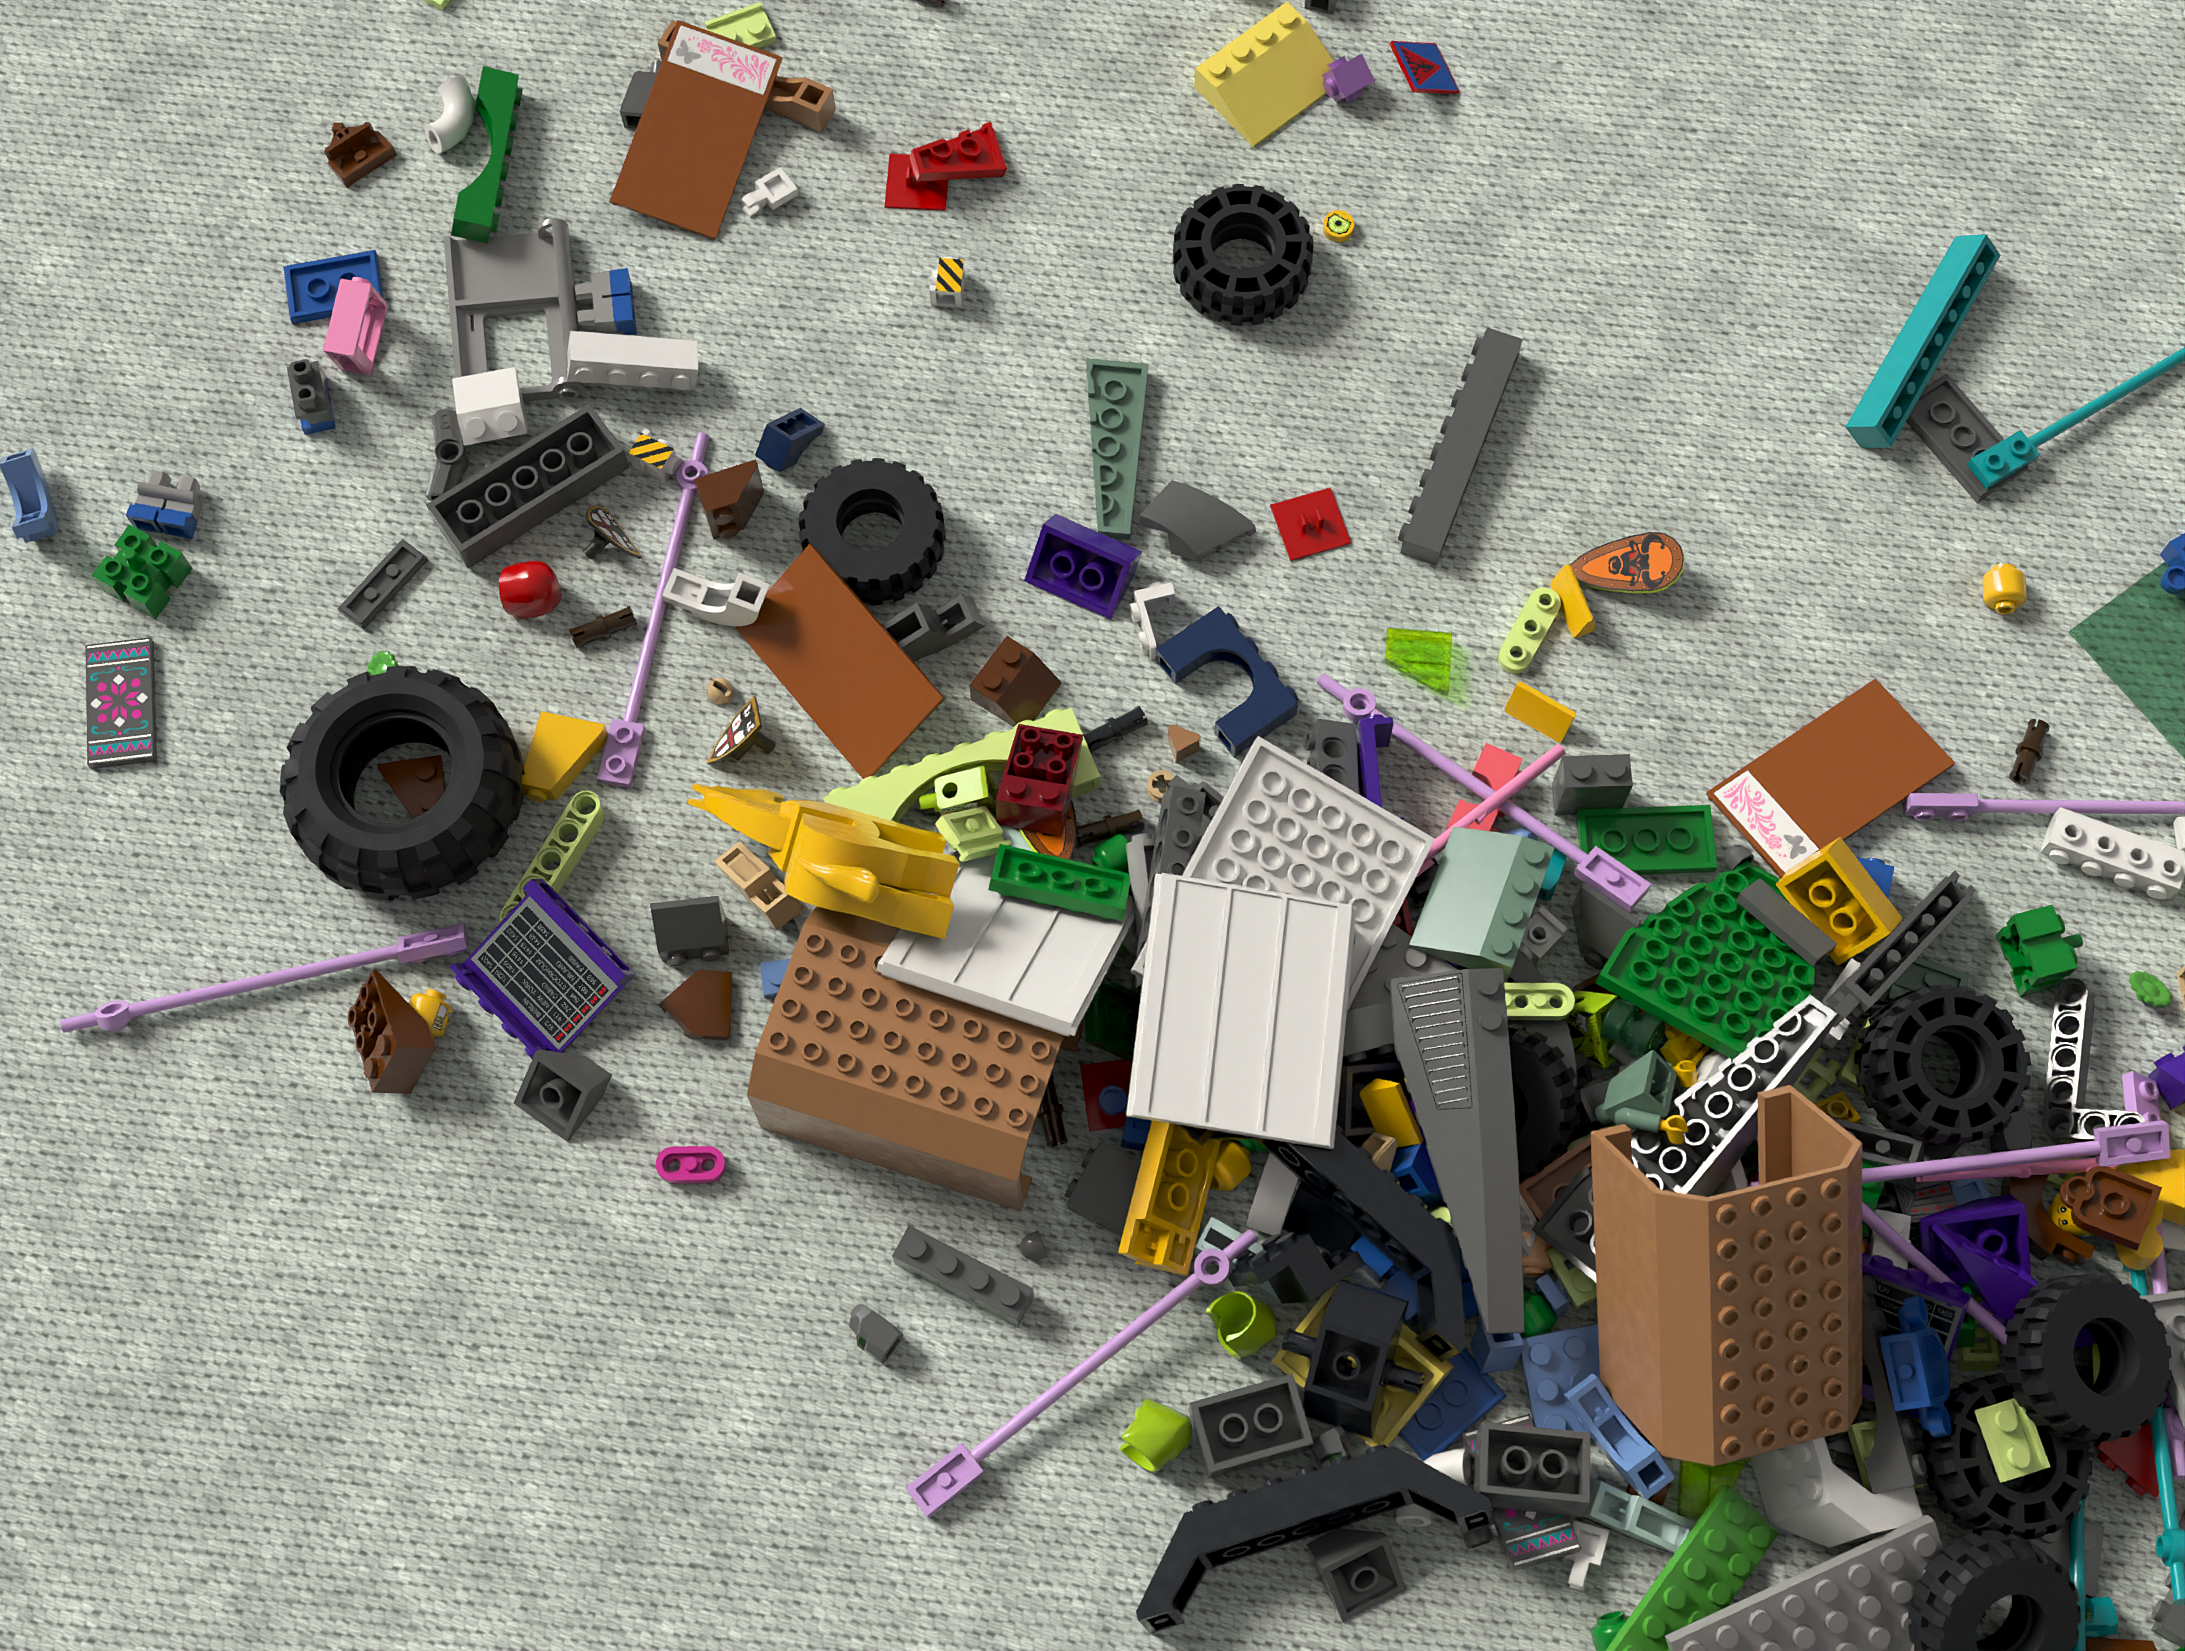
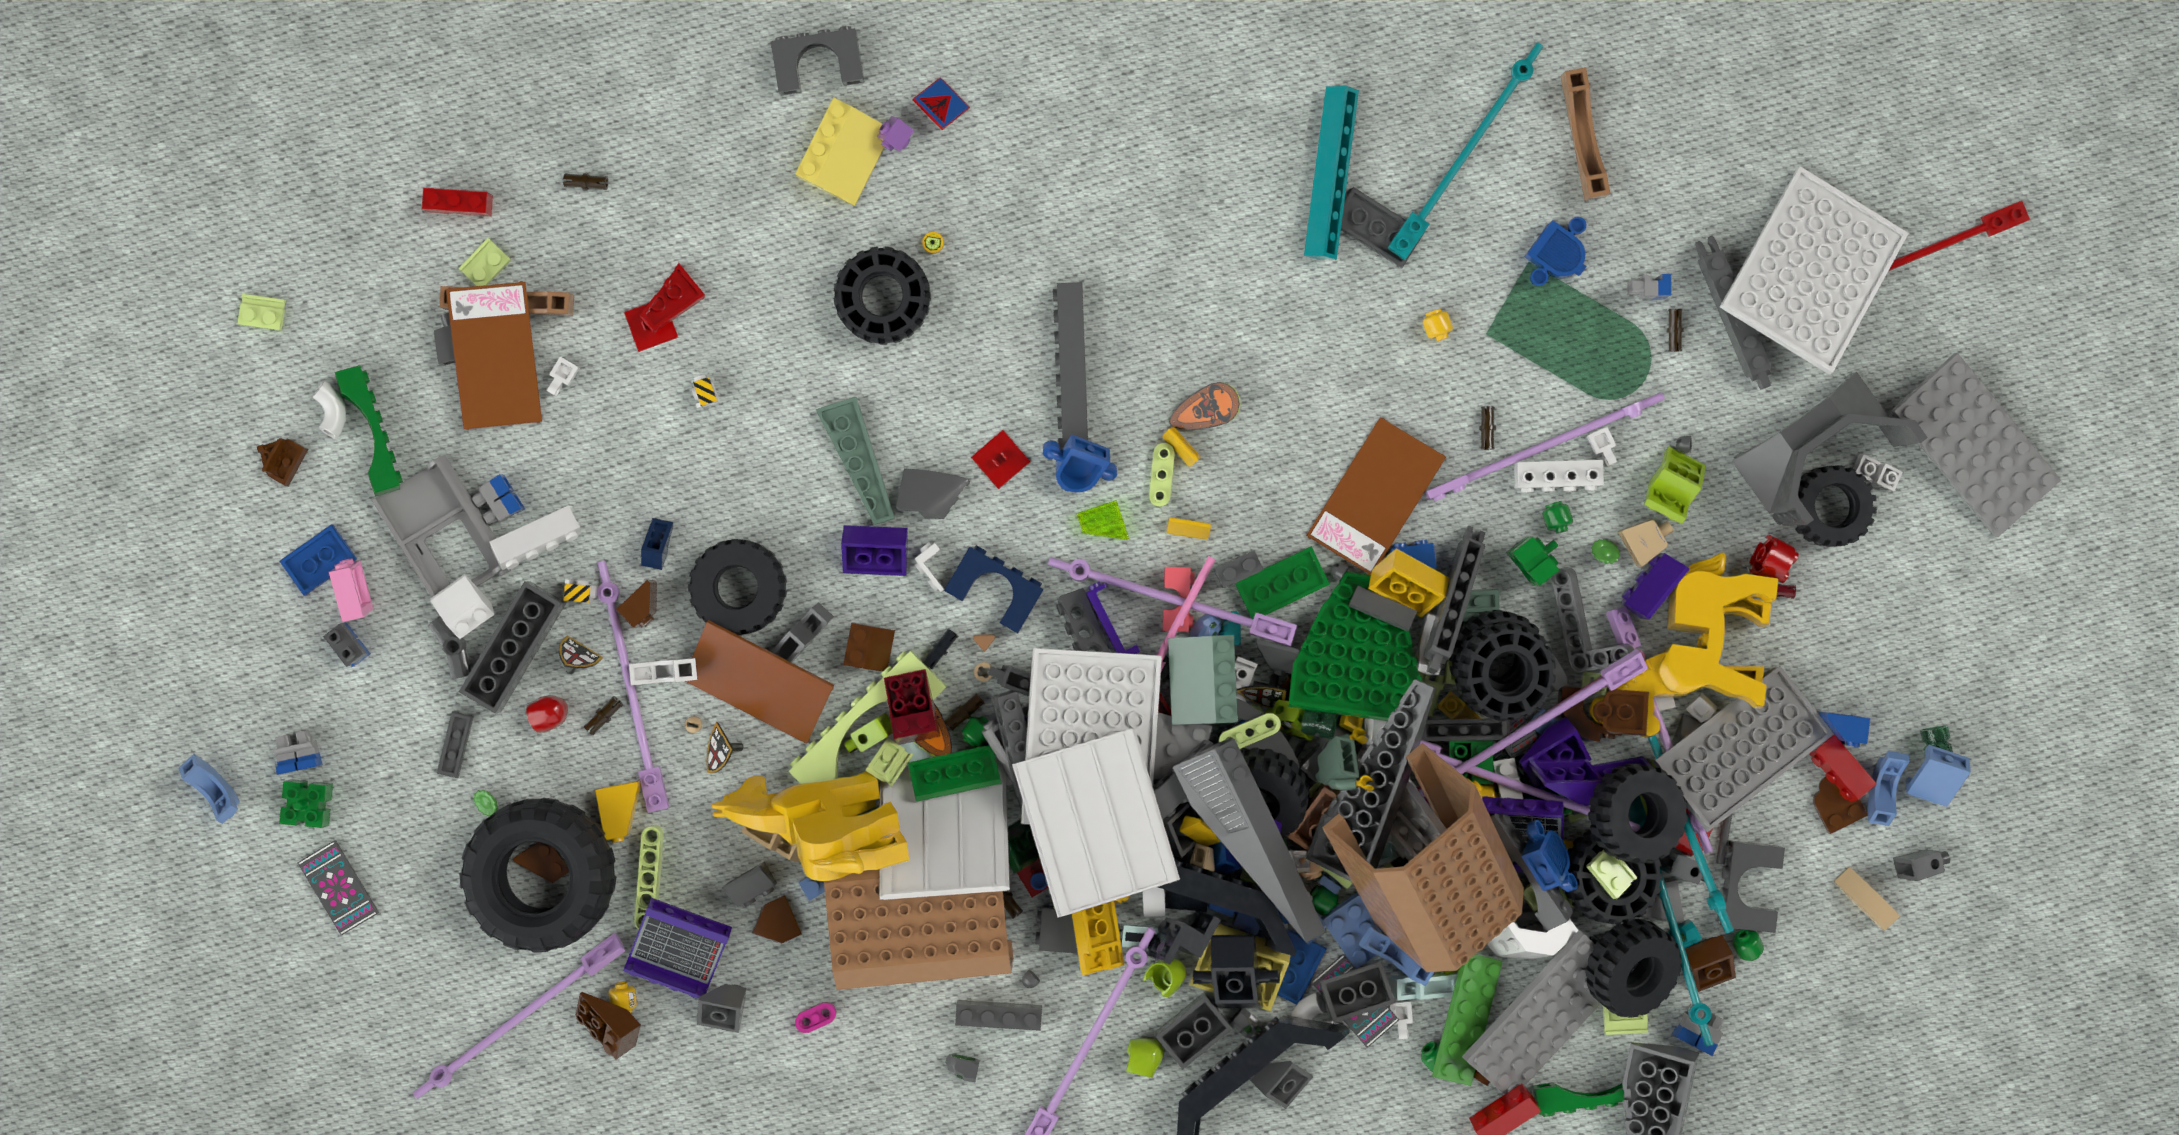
camera: 20 degrees left, 20 degrees up
none -> blue piece [1043,434,1117,493]
none -> shield [1236,674,1287,708]
none -> green head [1542,501,1573,534]
none -> dark grey torso [1659,851,1711,885]

